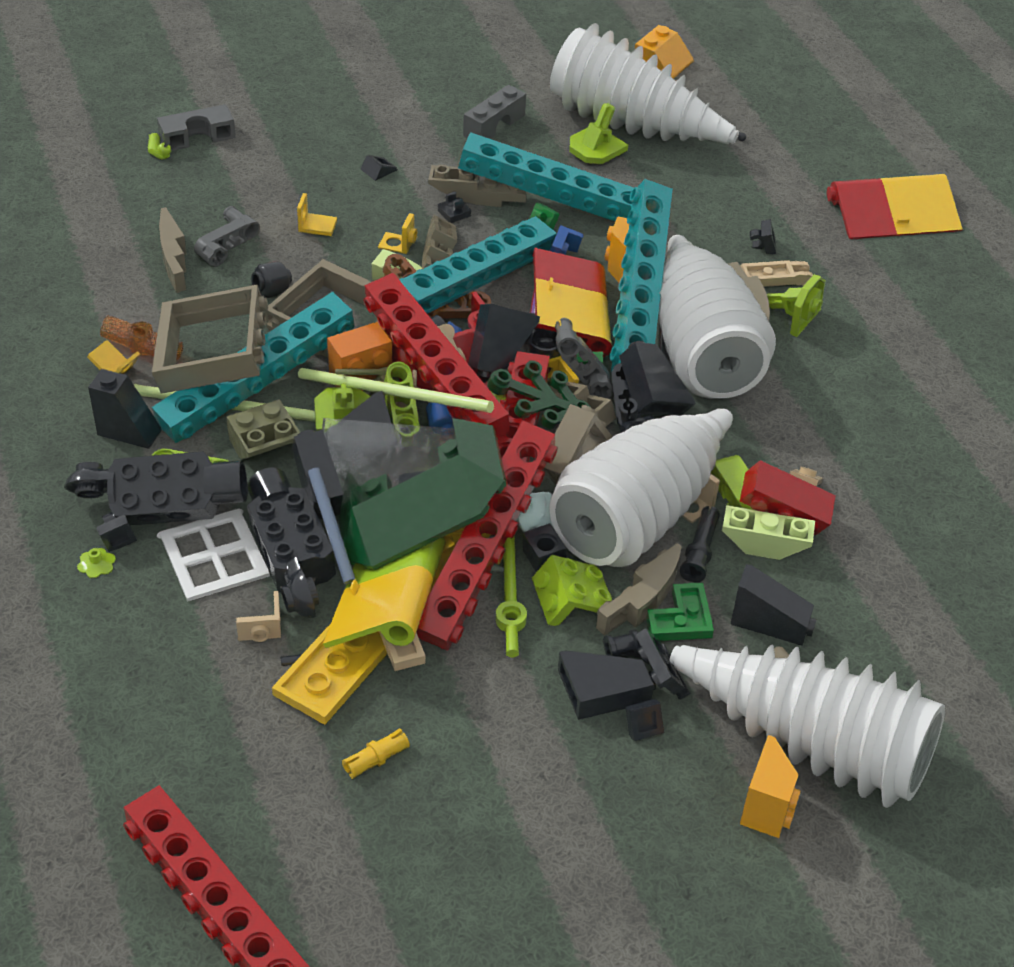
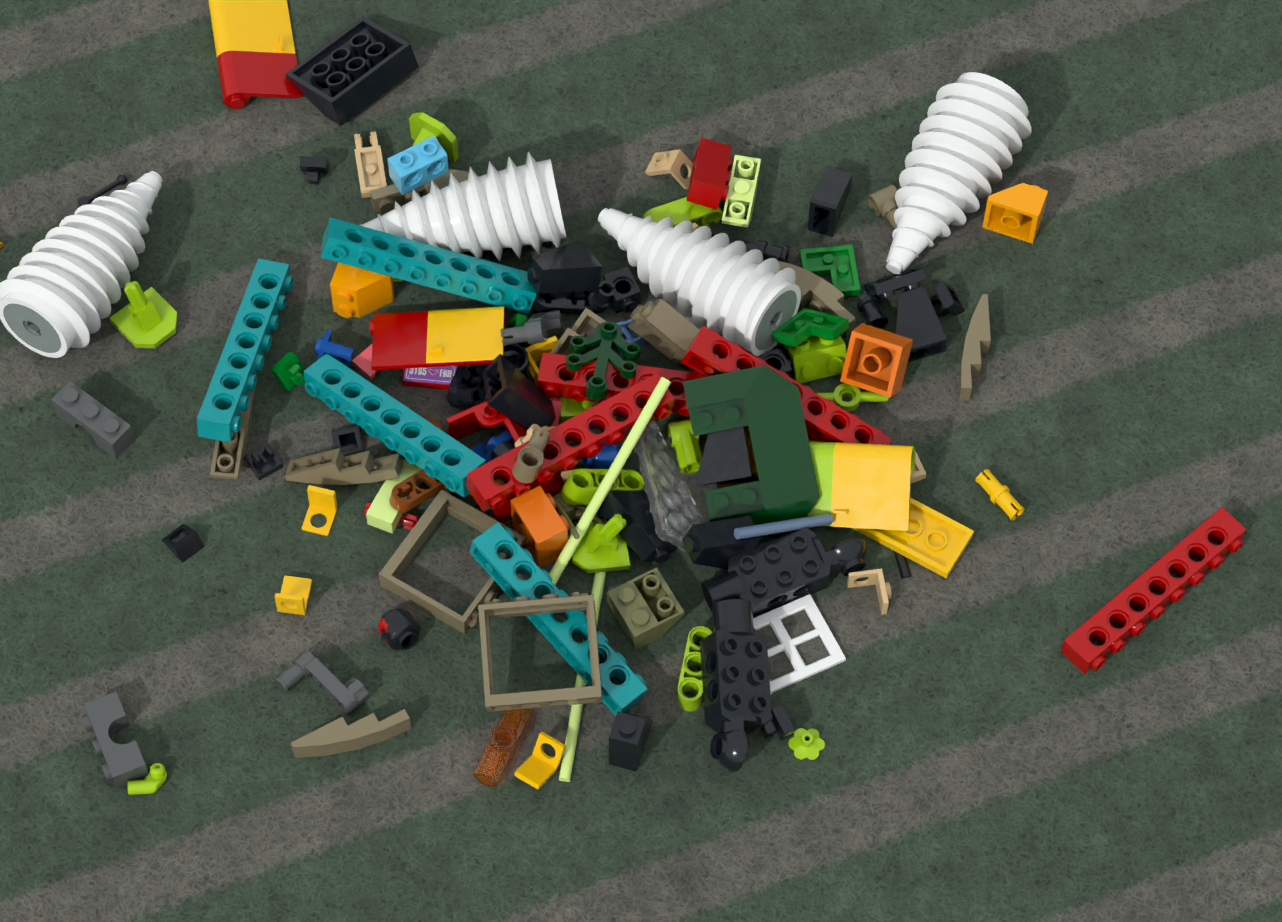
camera: 90 degrees left, 15 degrees up
none -> black slope [286,16,419,126]
none -> medium azure brick [388,136,449,195]
none -> dark tan pin [512,428,550,484]
none -> green plate [772,308,849,347]
none -> orange brick [840,323,913,398]
none -> dark tan slope [959,294,991,400]

